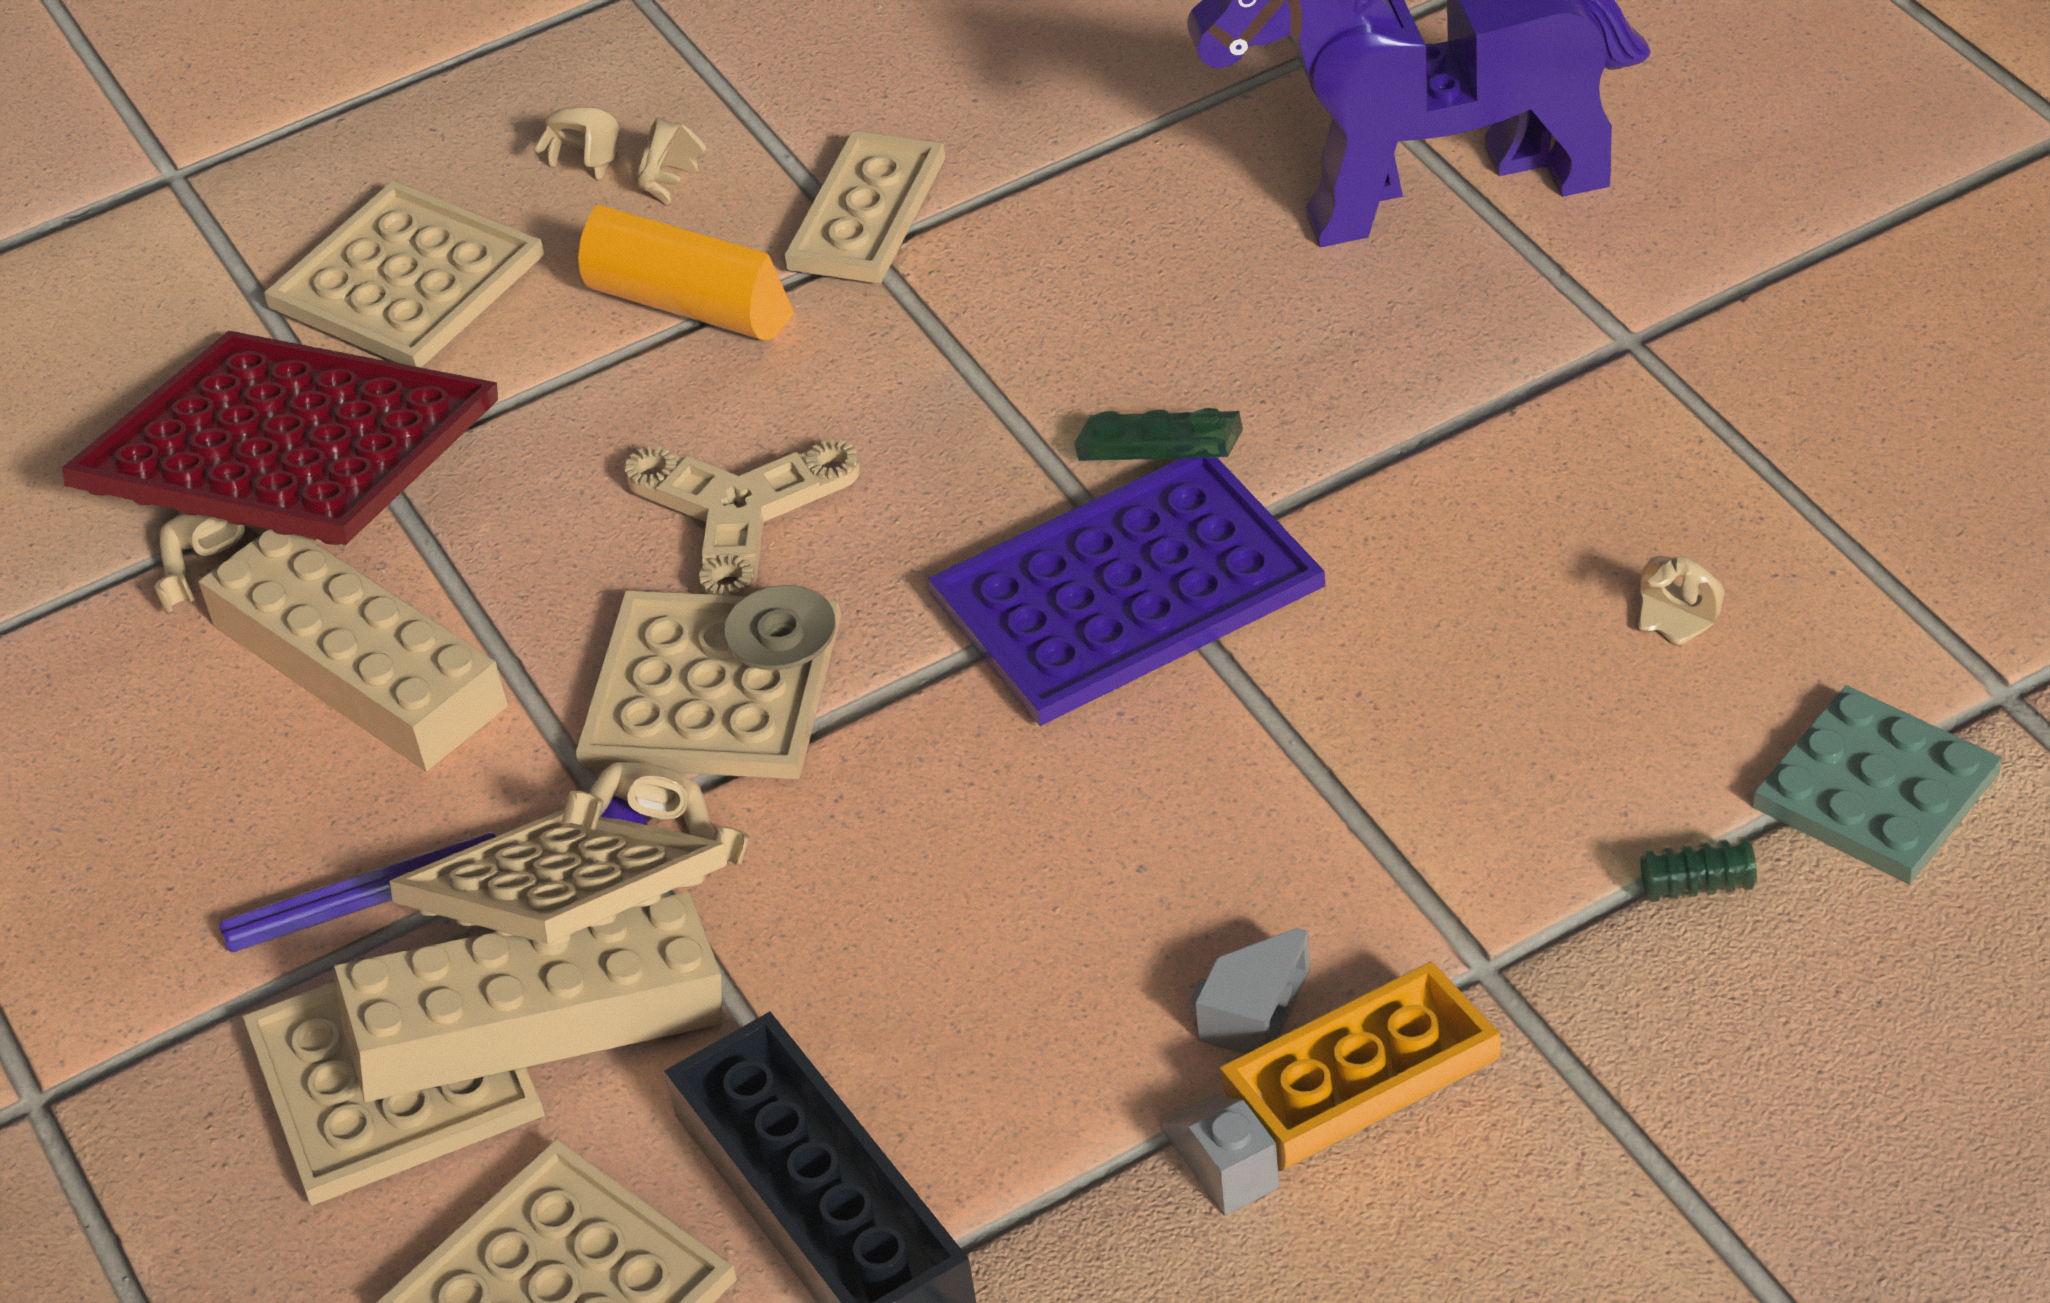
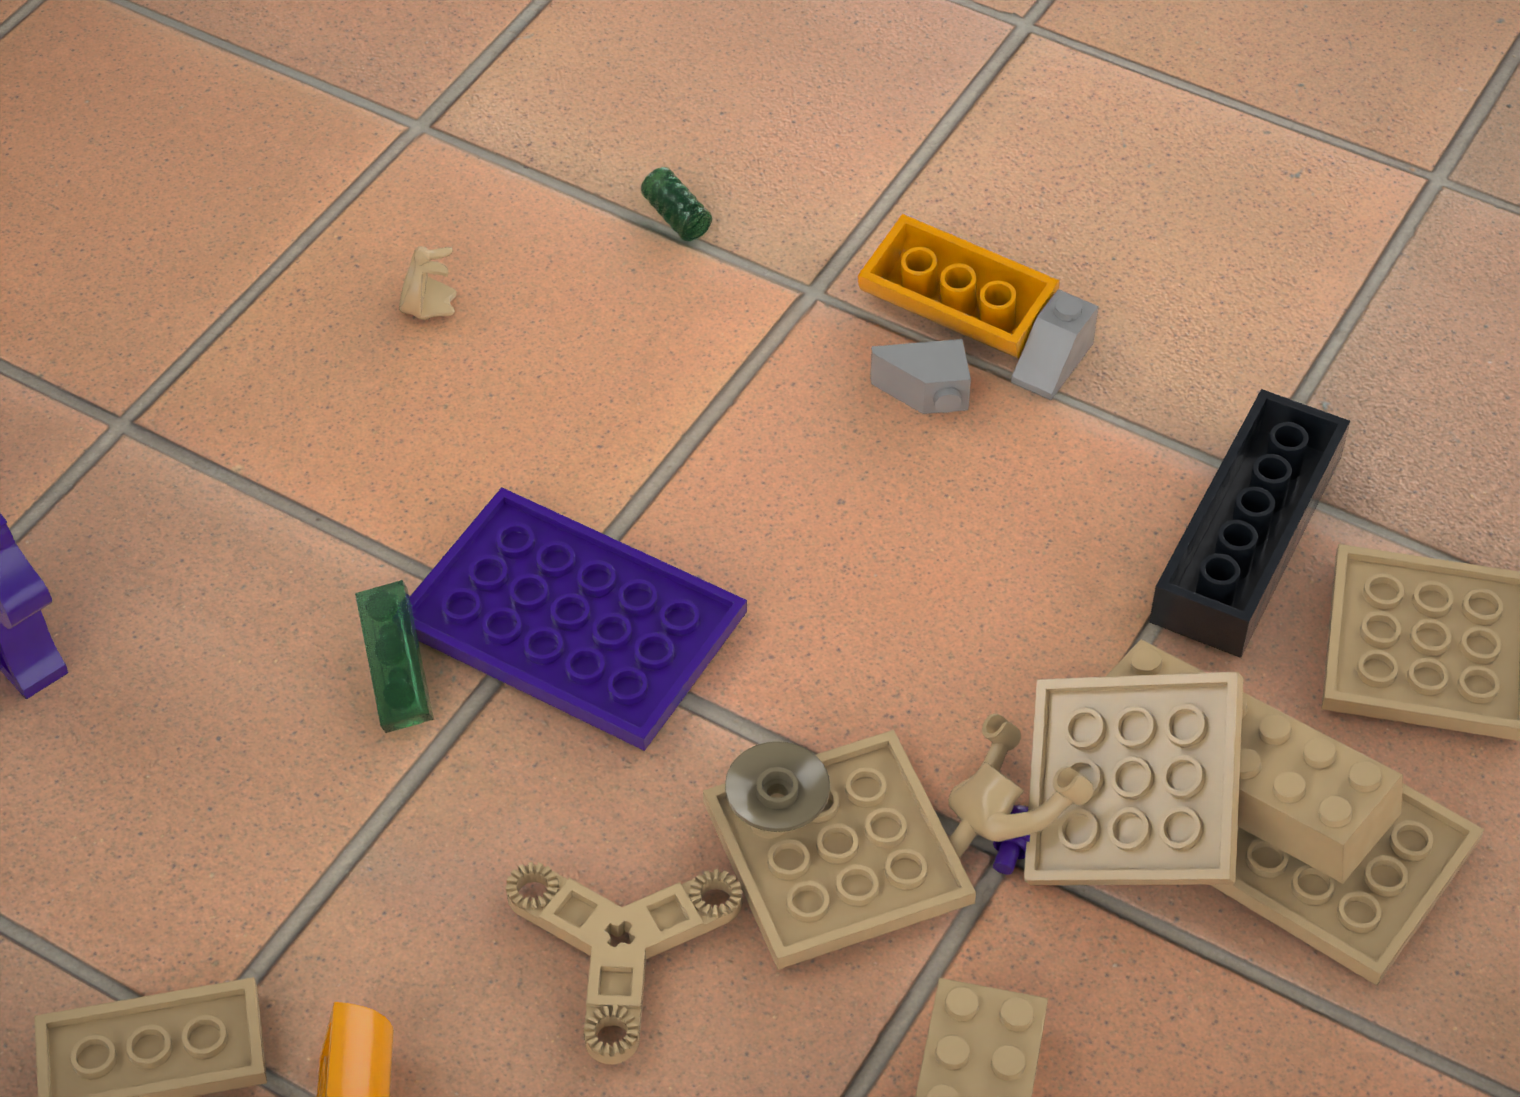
camera: 125 degrees left, 5 degrees up
dark purple axle [220,832,496,952] -> none
sand green plate [1753,685,2002,885] -> none

